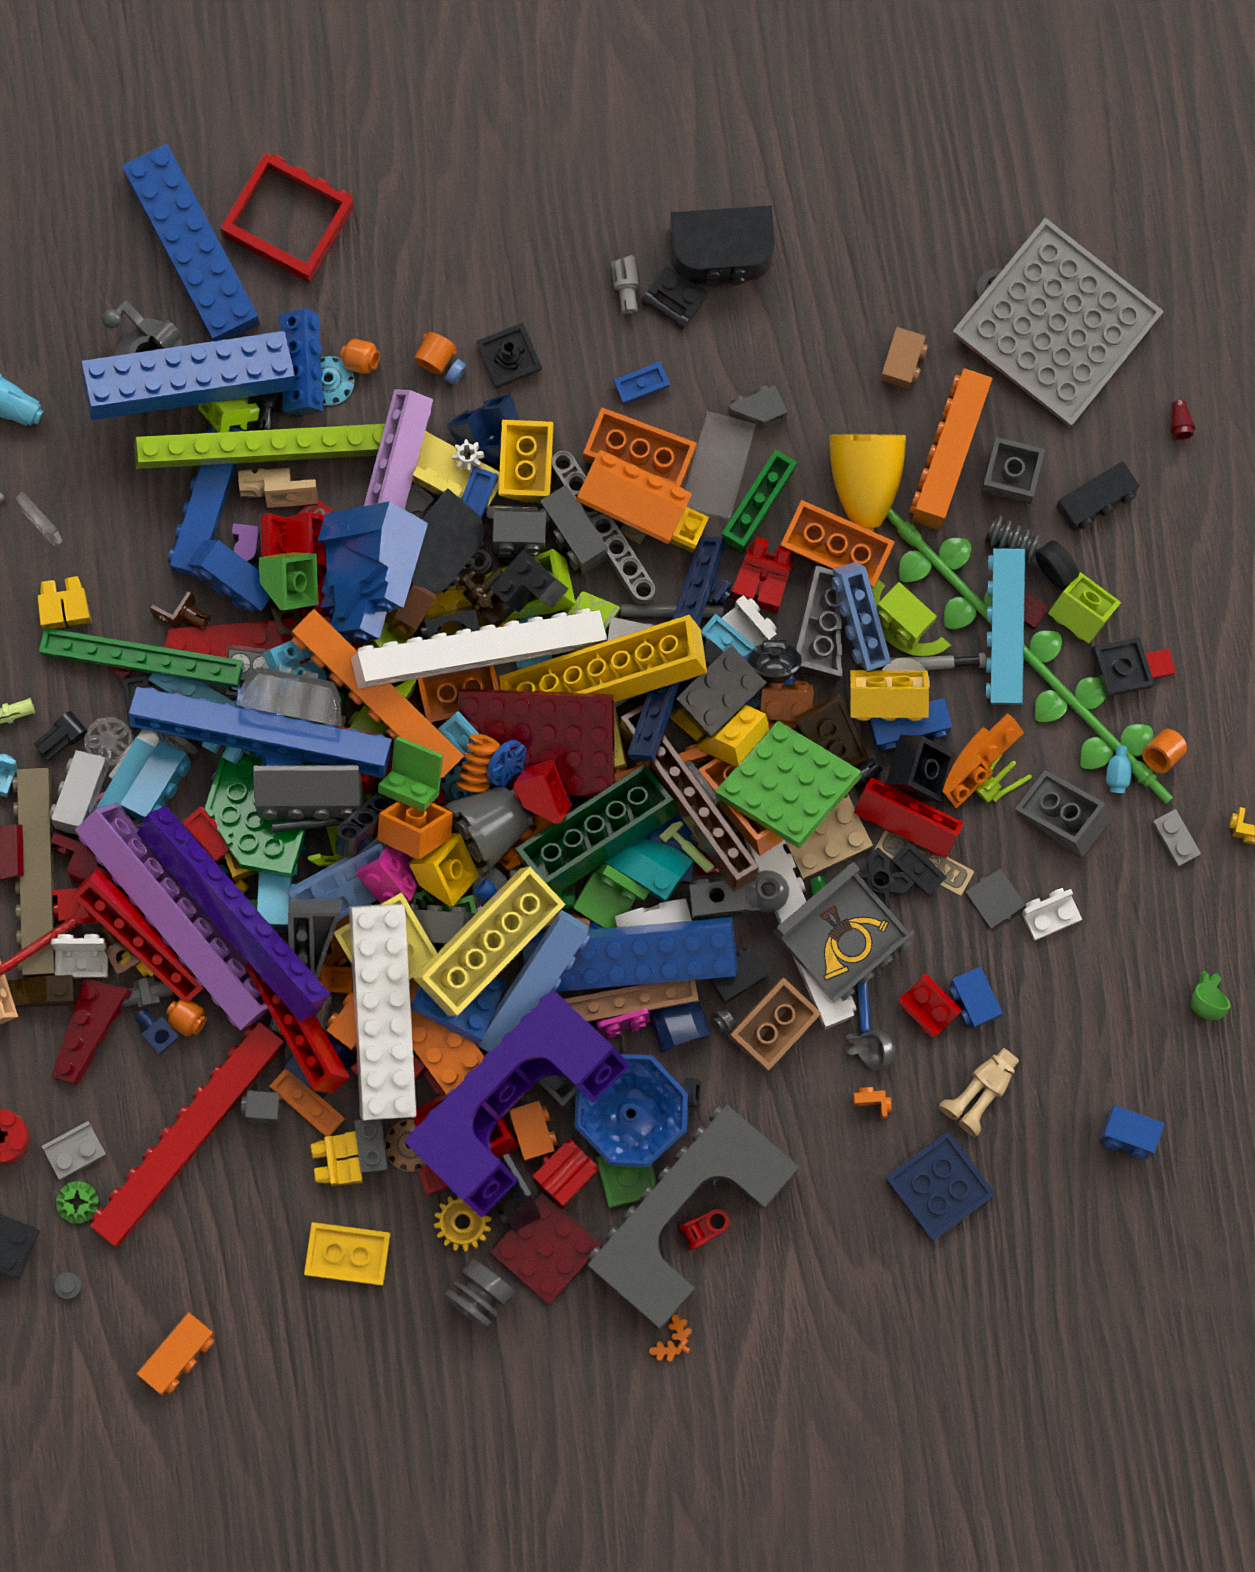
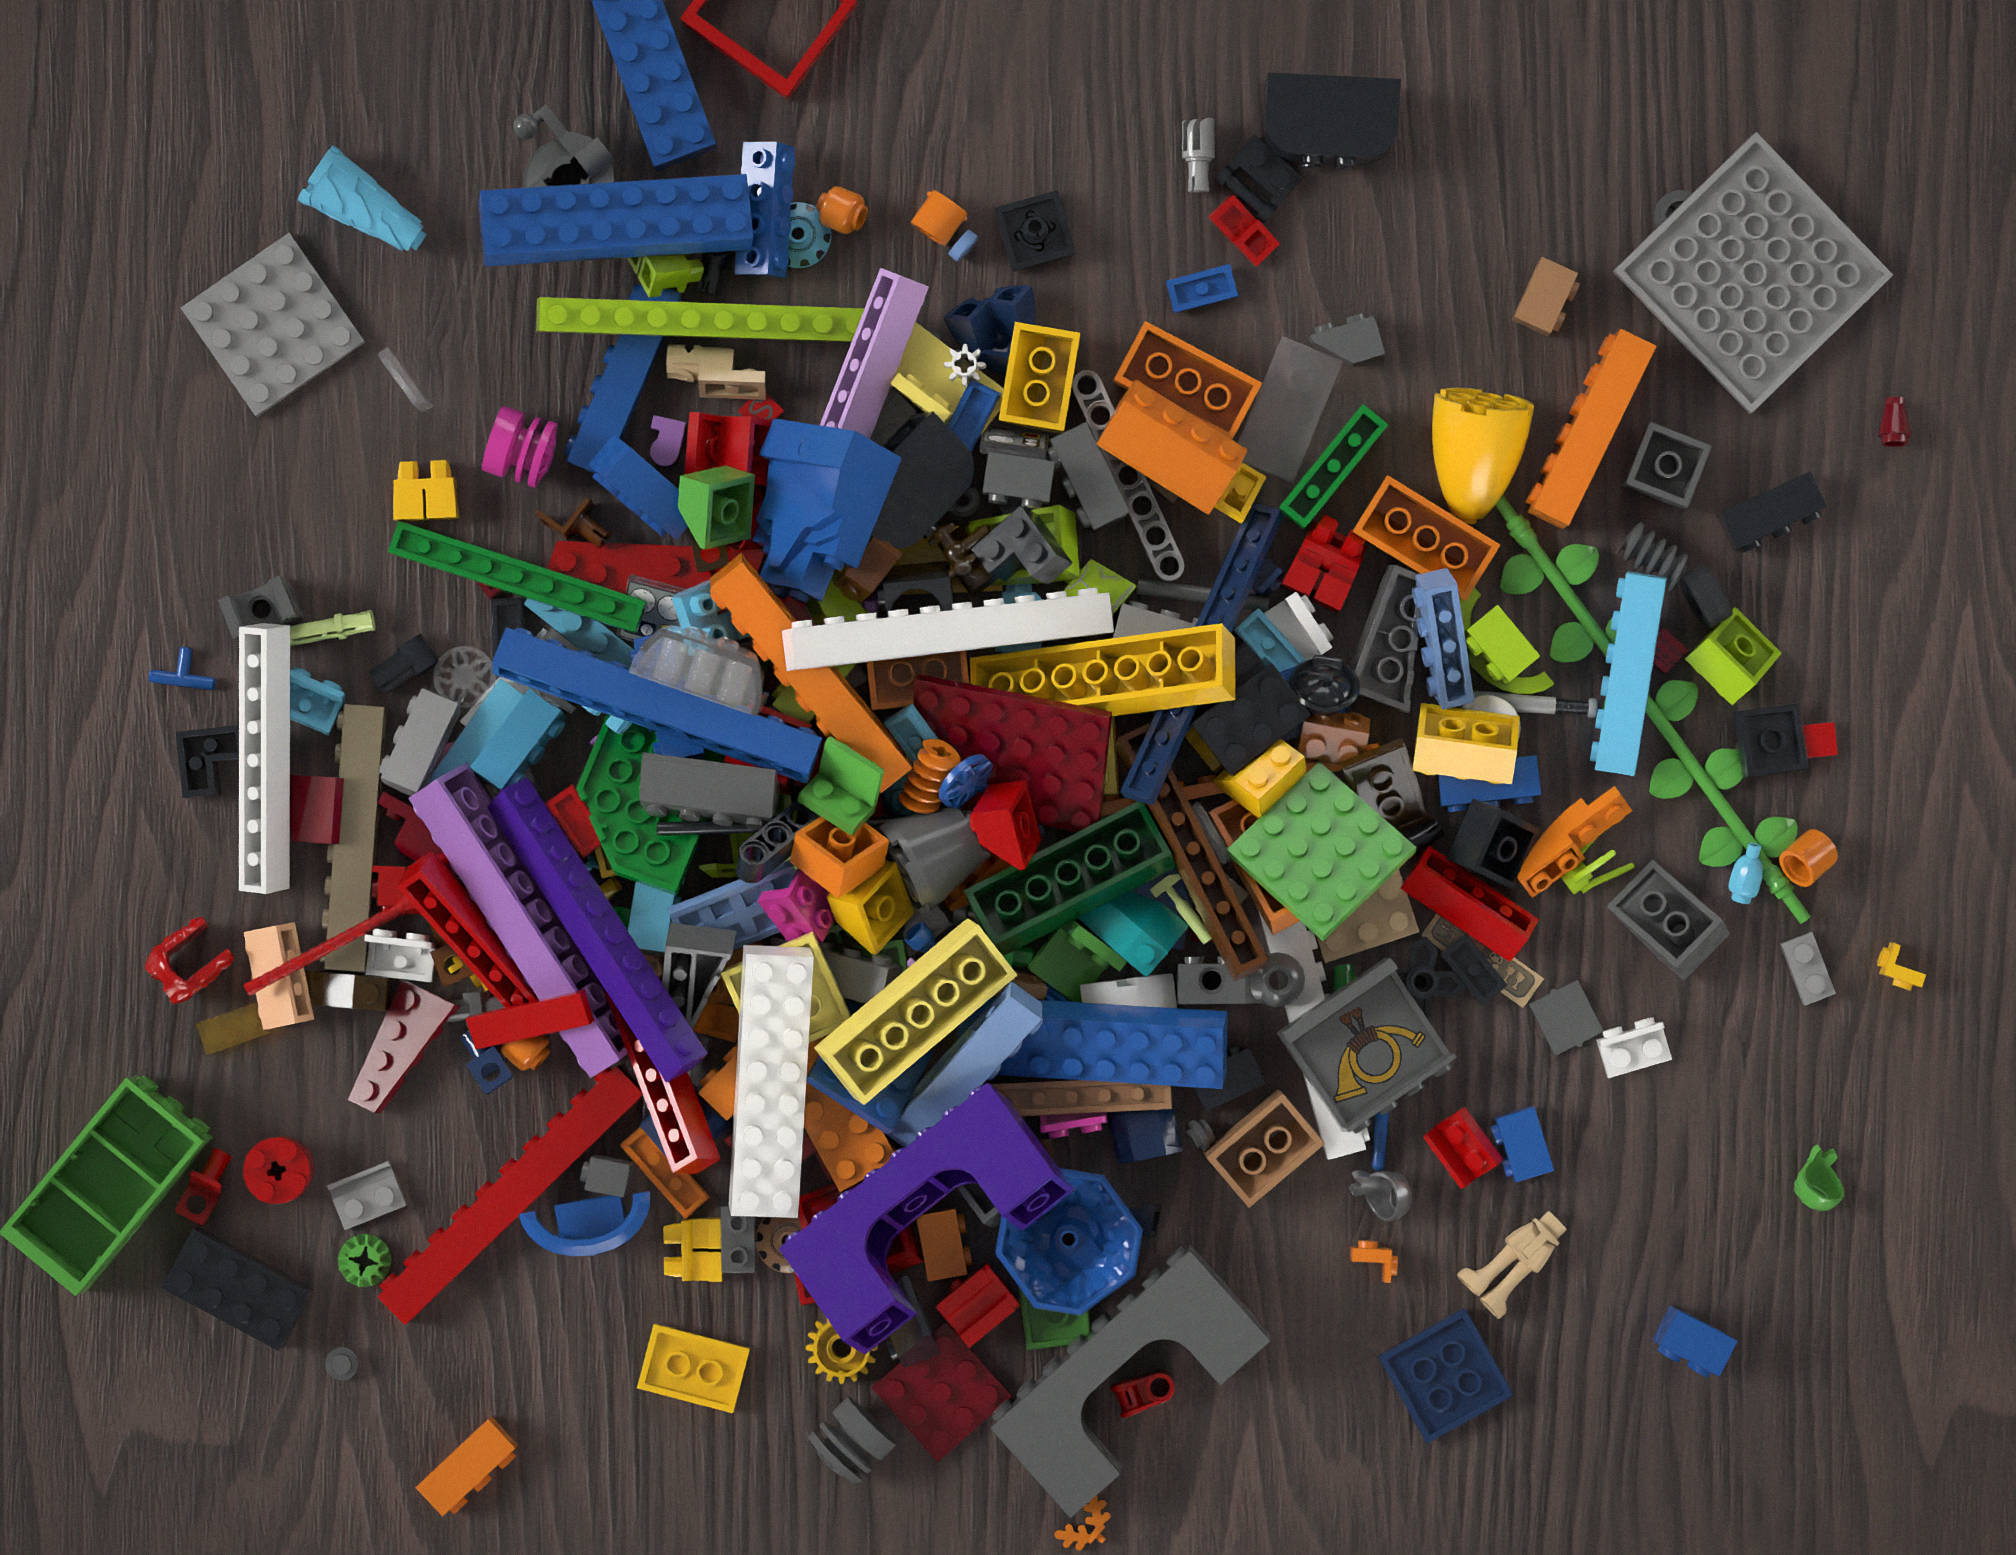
camera: 15 degrees right, 10 degrees up
none -> red tile [466,990,594,1049]
none -> dark pink wheel [482,405,558,489]
none -> blue piece [519,1191,650,1256]
none -> red slope [1208,194,1280,267]

